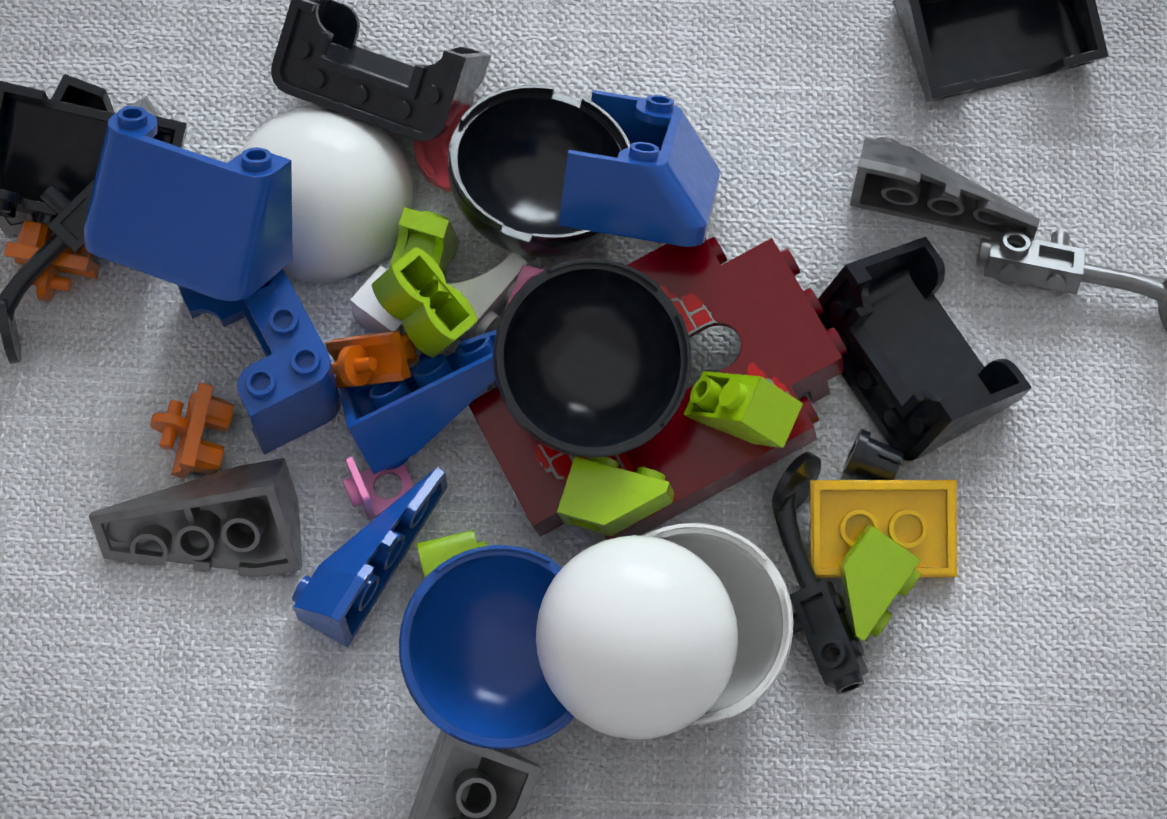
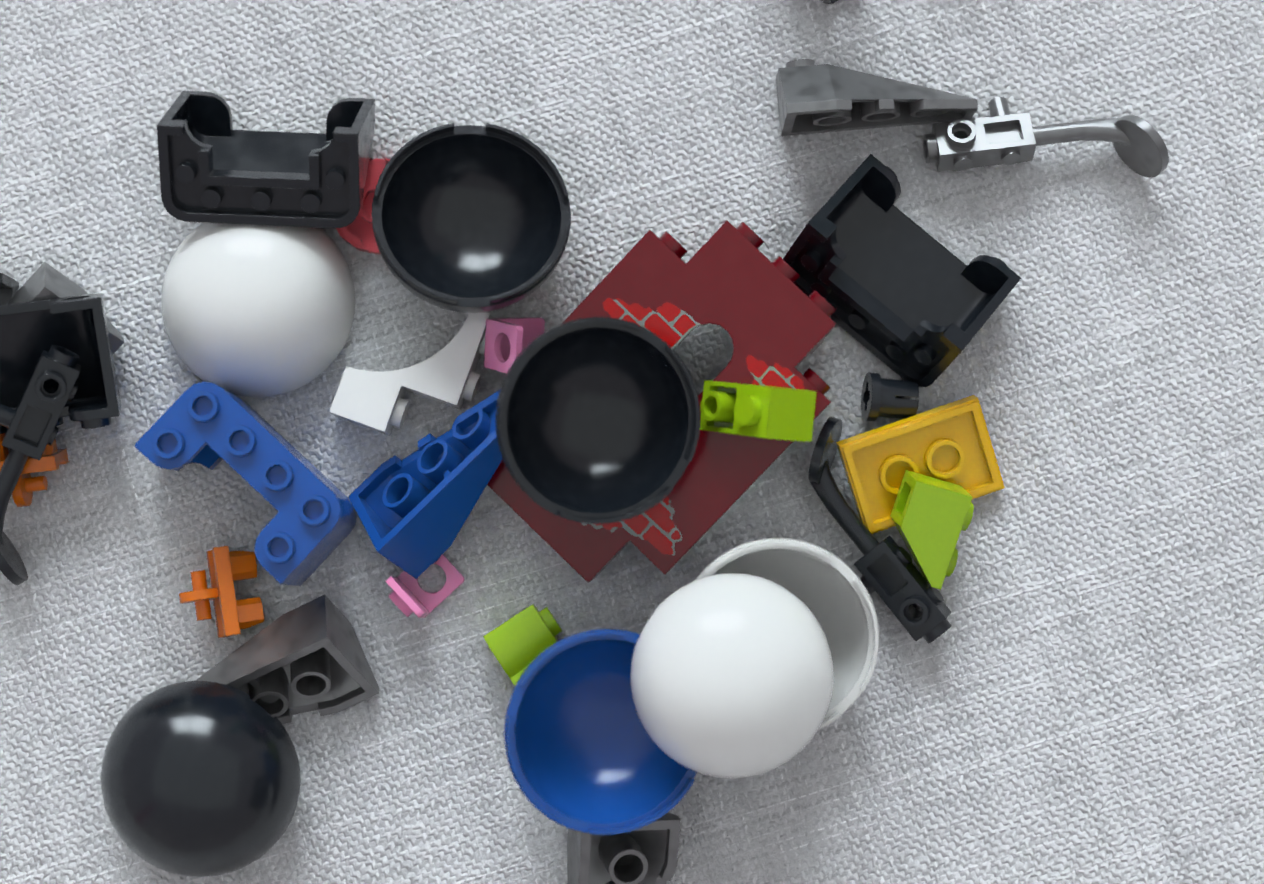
camera: 15 degrees left, 15 degrees up
blue windscreen [84,105,293,301] -> none
blue wedge [292,467,448,648] -> none
orange hips [325,330,417,388] -> none
lime brick [371,247,478,358] -> none
lime brick [389,207,460,275] -> none
lime slope [557,456,675,536] -> none
blue windscreen [558,90,720,247] -> none
none -> black piece [101,681,301,877]

